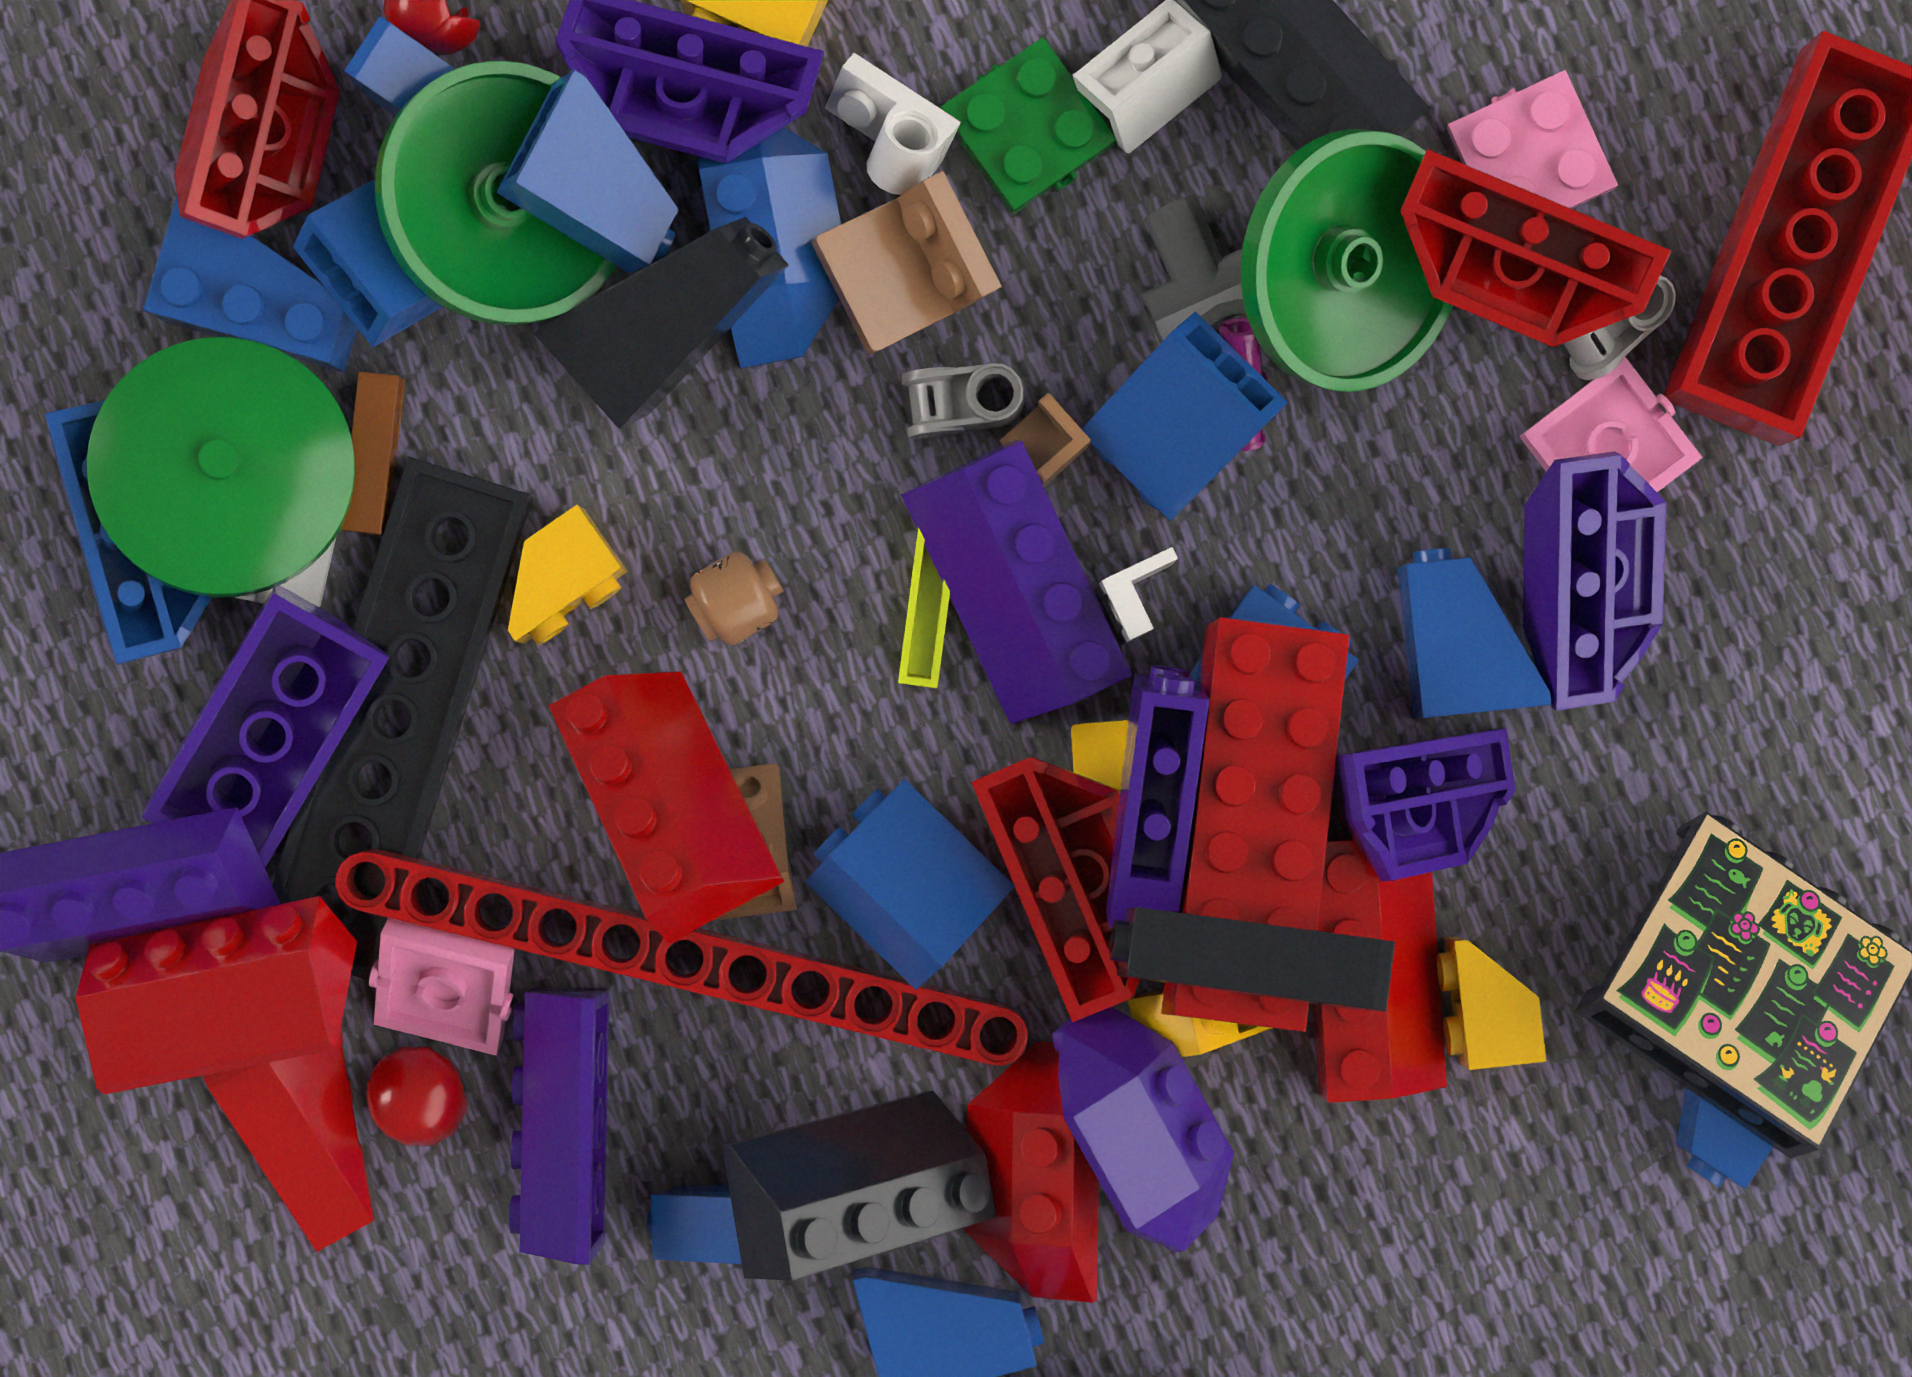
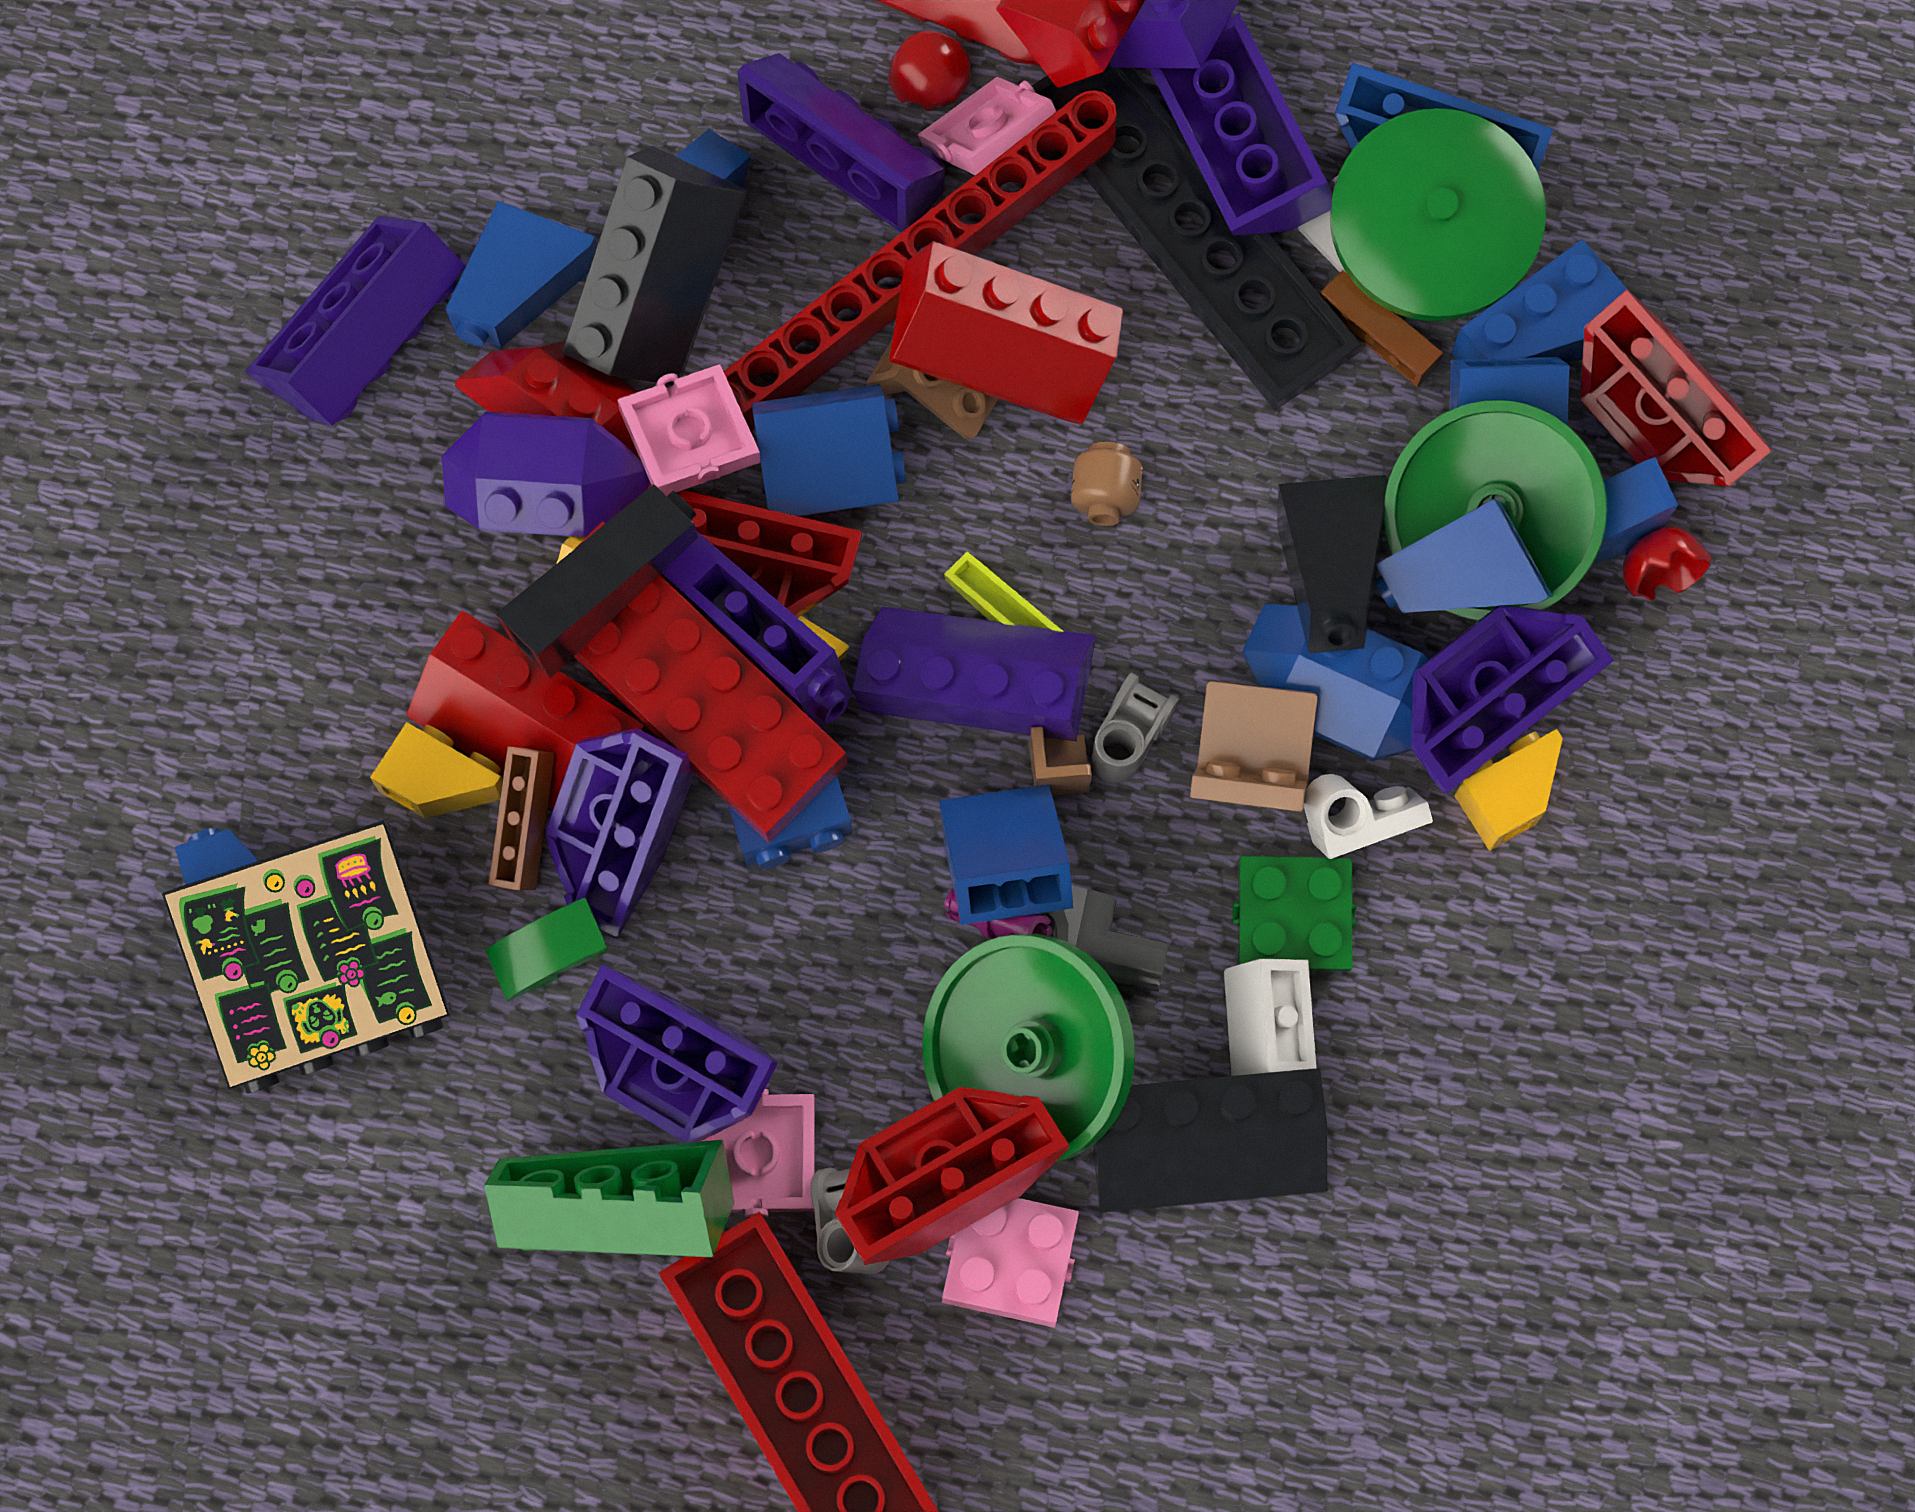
camera: 125 degrees right, 15 degrees down
yellow slope [508,505,628,646] -> none
white panel [1096,547,1178,645] -> none
blue slope [1397,548,1551,719] -> none
none -> wedge [484,1140,734,1257]
none -> green slope [485,897,609,1001]
none -> dark orange piece [489,746,555,891]
none -> bright pink plate [618,364,760,496]

